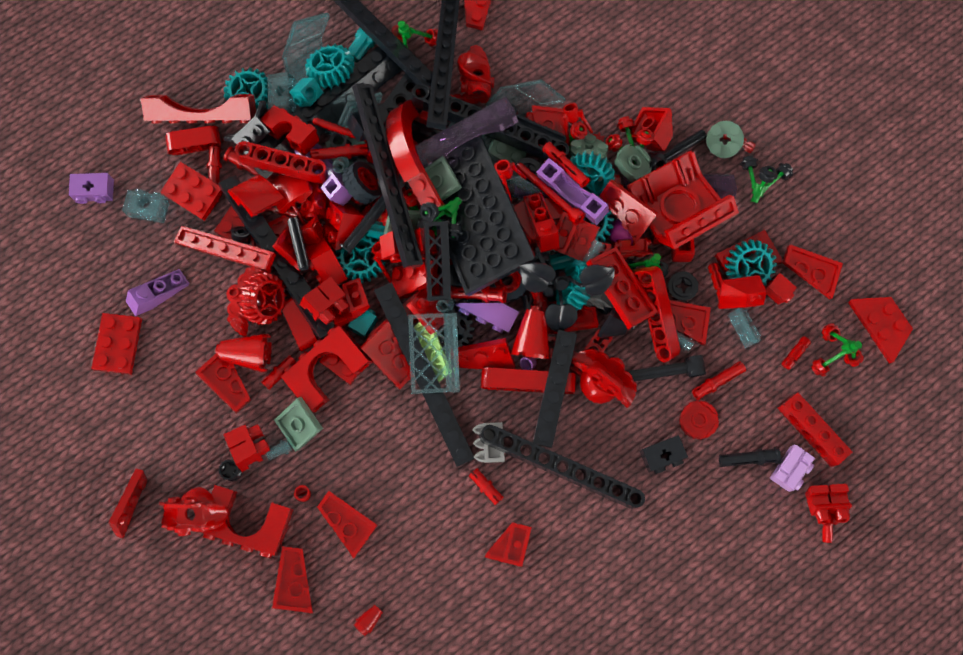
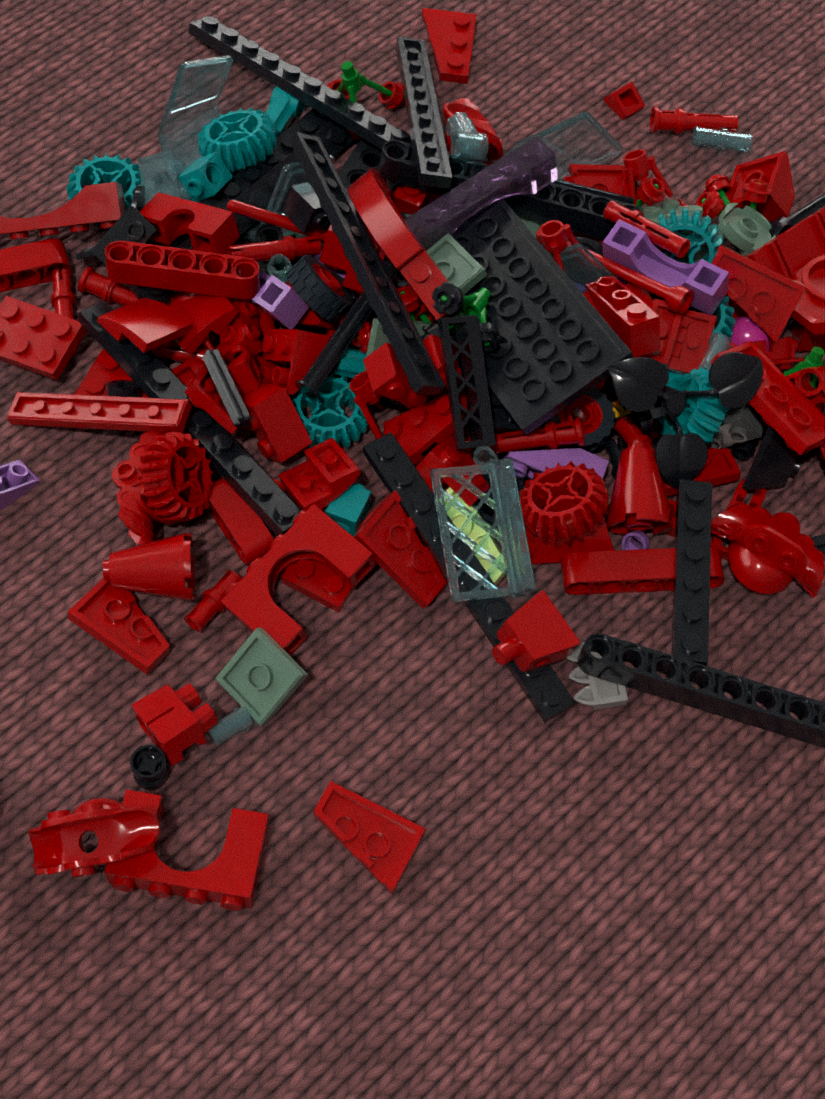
camera: 10 degrees left, 15 degrees down
red wing [272,546,313,613] -> none
red hinge [294,485,311,502] -> none
red hips [300,277,349,325] -> none
red cone [353,605,383,636] -> none
red pin [468,468,504,506] -> none
red wing [485,522,532,567] -> none
none -> clear light blue piece [446,112,488,161]
none -> red torso [492,590,581,672]
none -> red gear [518,461,609,543]
none -> red slope [602,81,645,120]
none -> red pin [649,107,738,134]
none -> clear light blue pin [692,126,753,153]

